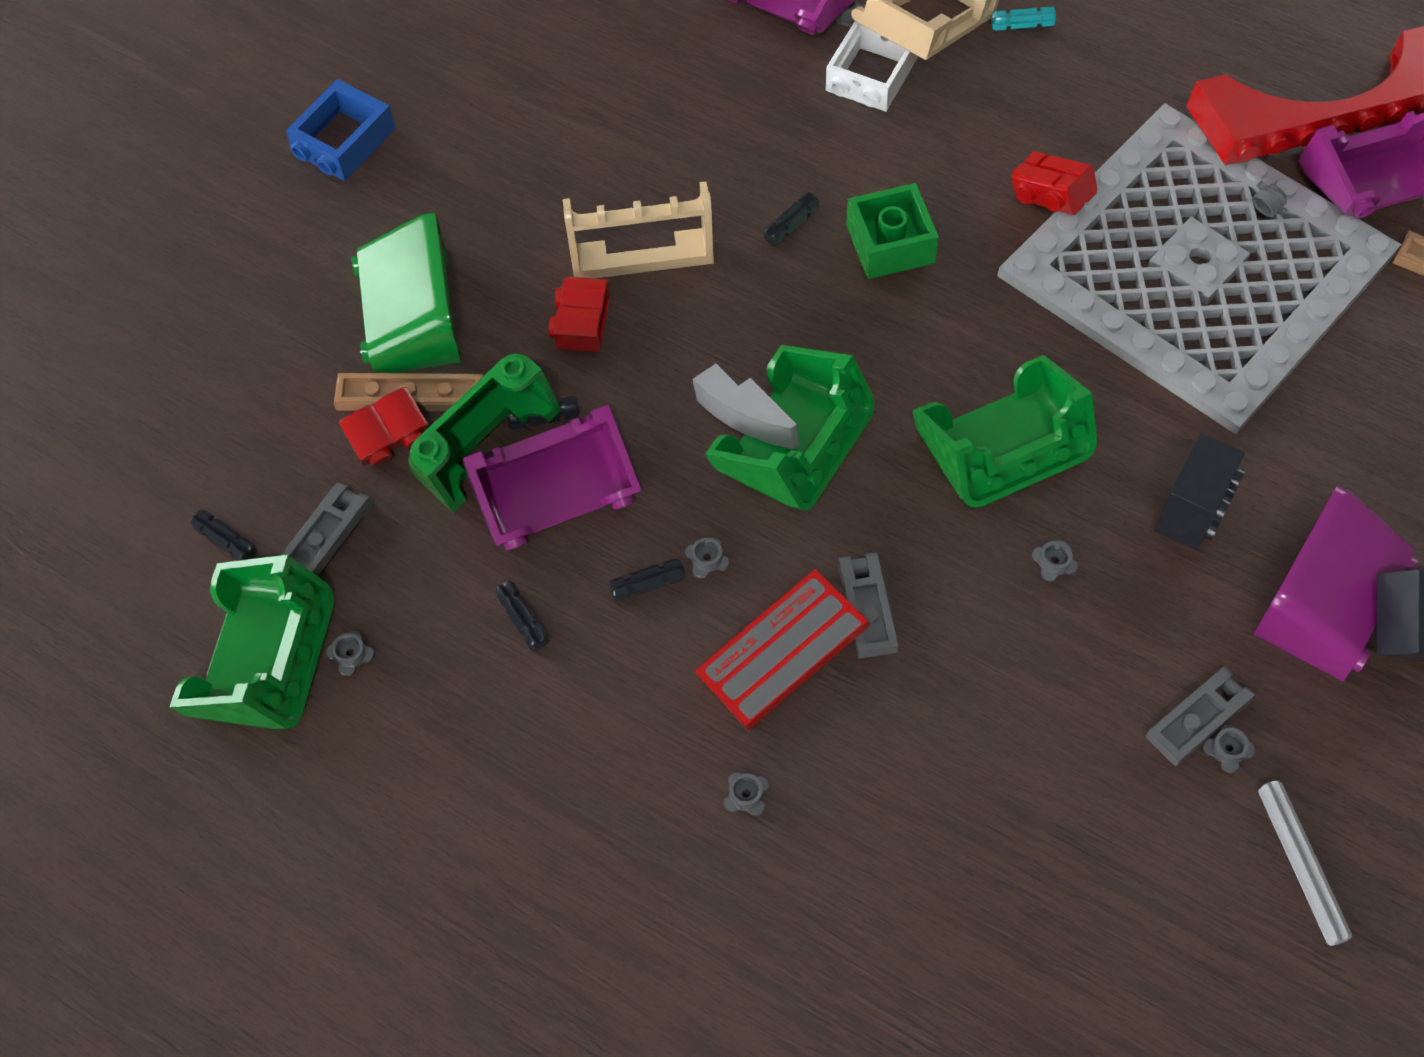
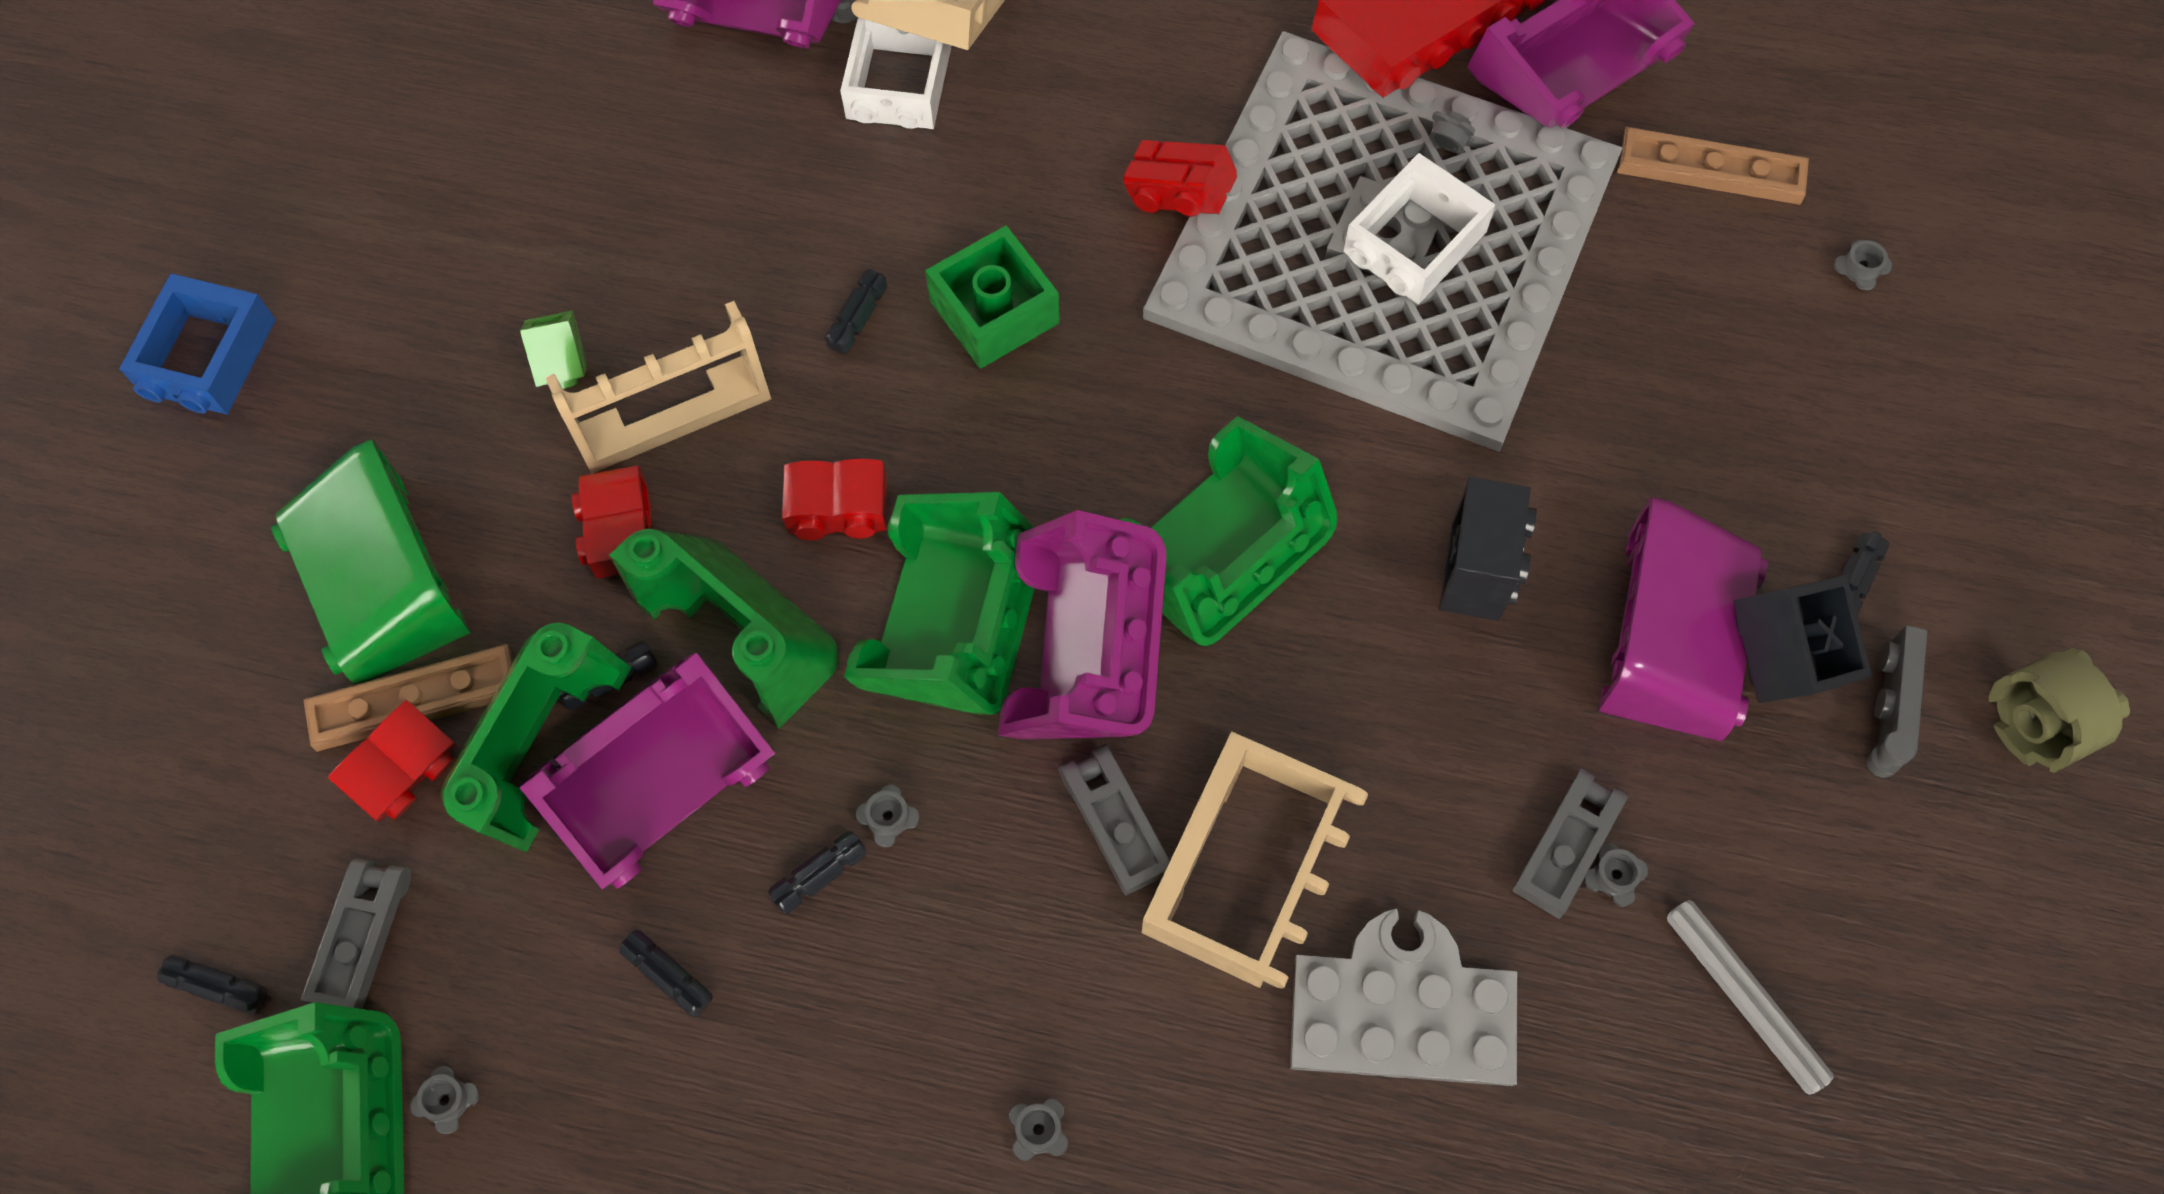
camera: 20 degrees left, 5 degrees up
light grey slope [692,364,799,450] -> none
tile [695,569,870,731] -> none
dark grey plate [1032,540,1078,581] -> none
none -> brick [520,310,588,389]
none -> green windscreen [609,529,840,729]
none -> red brick [782,459,888,541]
none -> magenta windscreen [998,510,1166,739]
none -> tan hinge [1142,731,1368,989]
none -> light grey plate [1290,909,1517,1086]
none -> white window [1343,153,1495,305]

